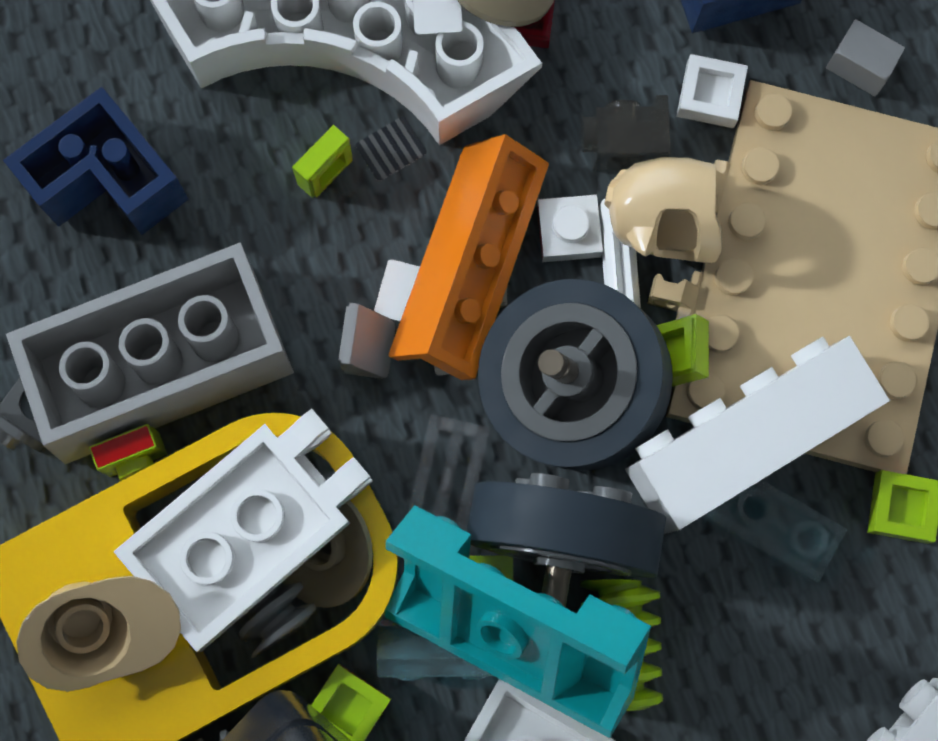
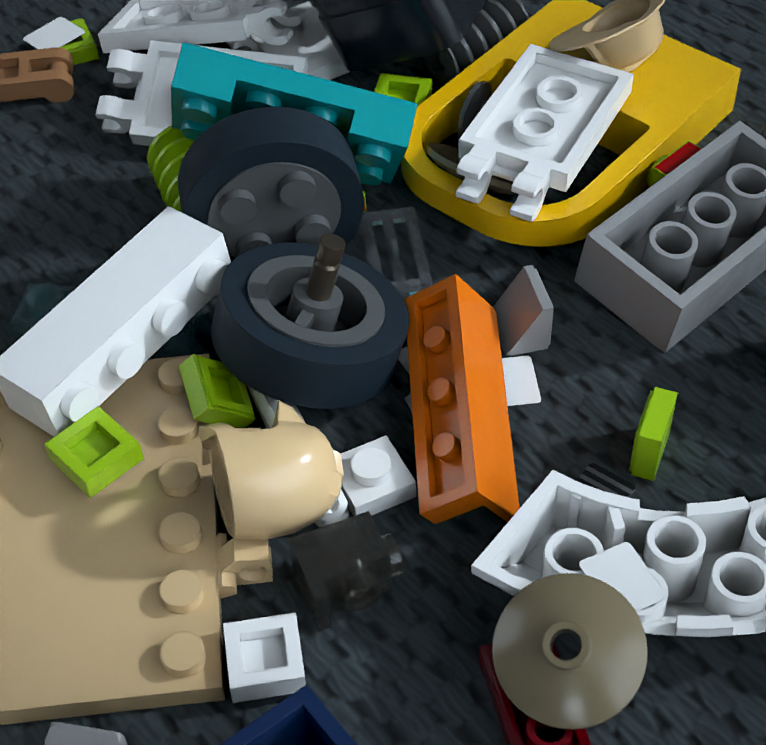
camera: 165 degrees right, 30 degrees down
none -> lime plate [44,406,144,499]

